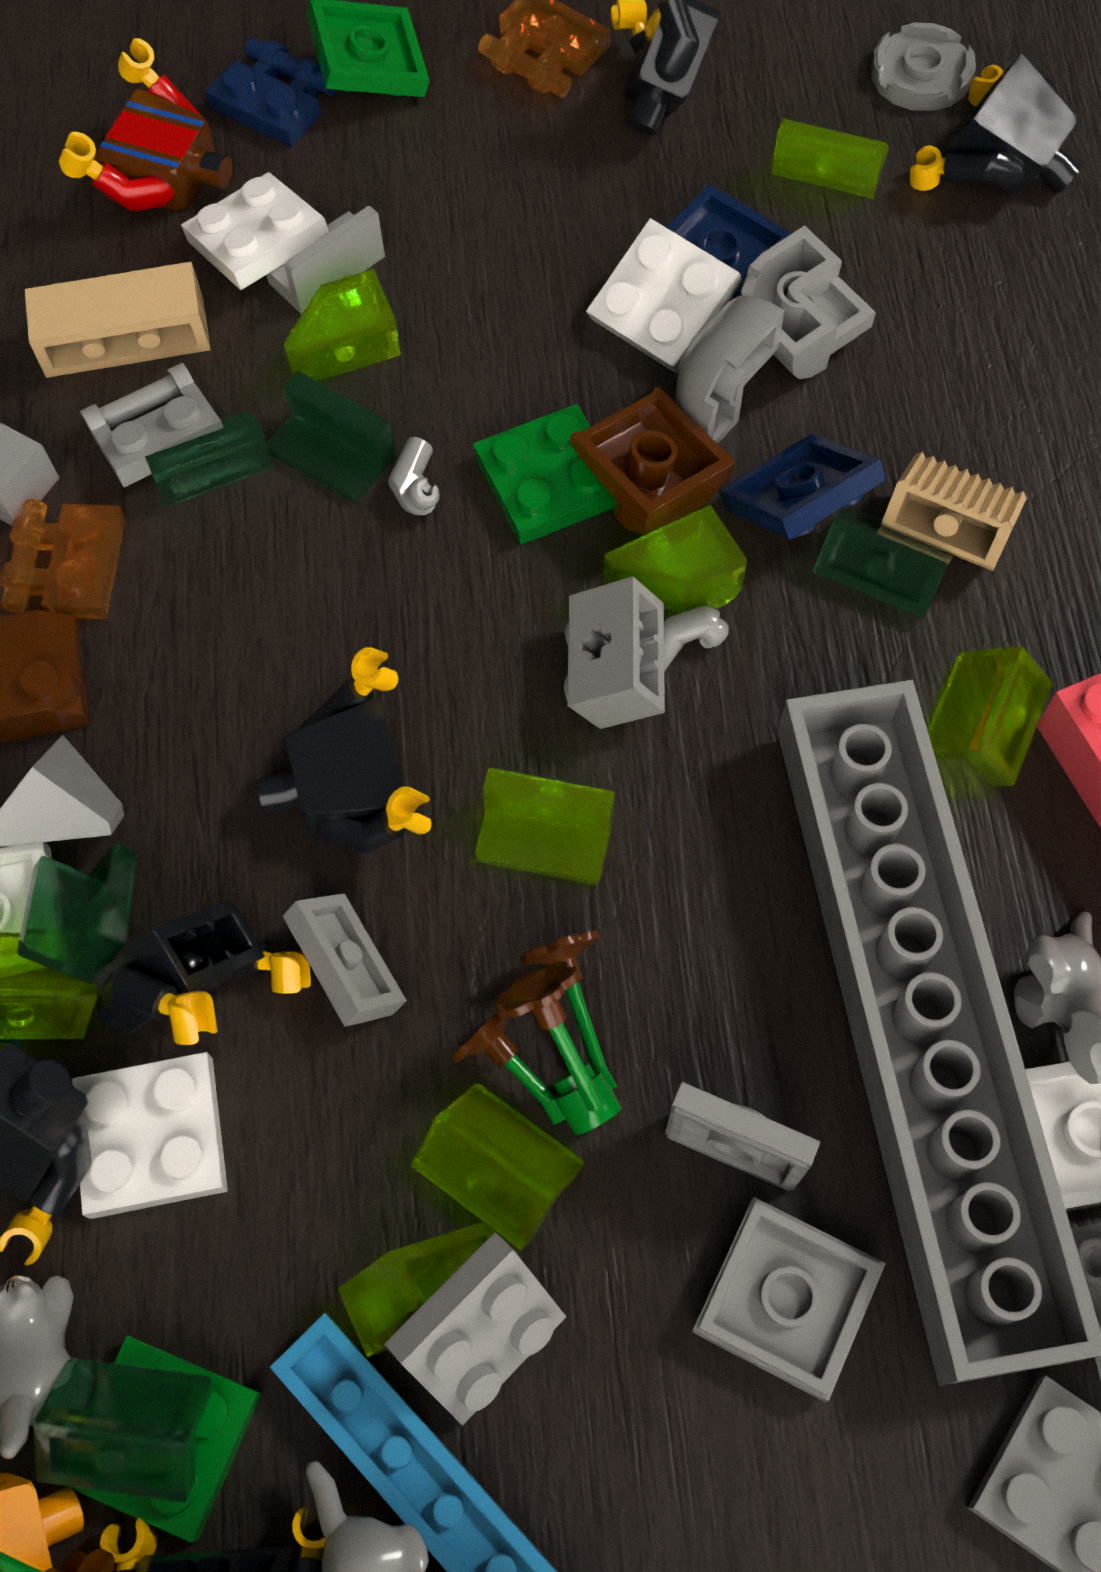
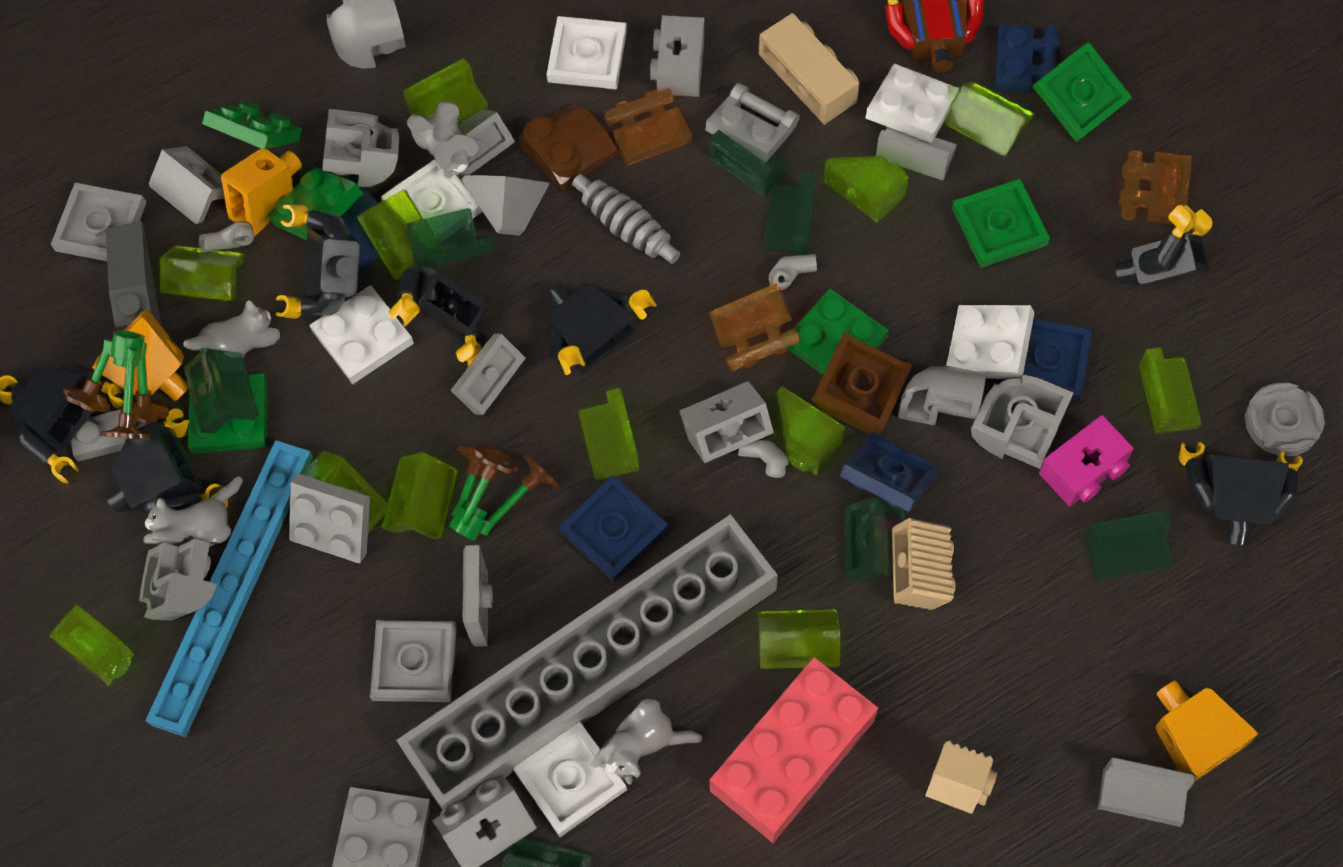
camera: 65 degrees right, 0 degrees up
none -> dark blue plate [558,475,669,583]
none -> light grey piece [572,174,680,264]
none -> clear orange plate [709,283,800,371]
none -> clear neon green panel [945,82,1033,155]
none -> green plate [952,179,1050,268]
none -> dark pink brick [1039,415,1134,507]
none -> clear green panel [1084,510,1173,580]

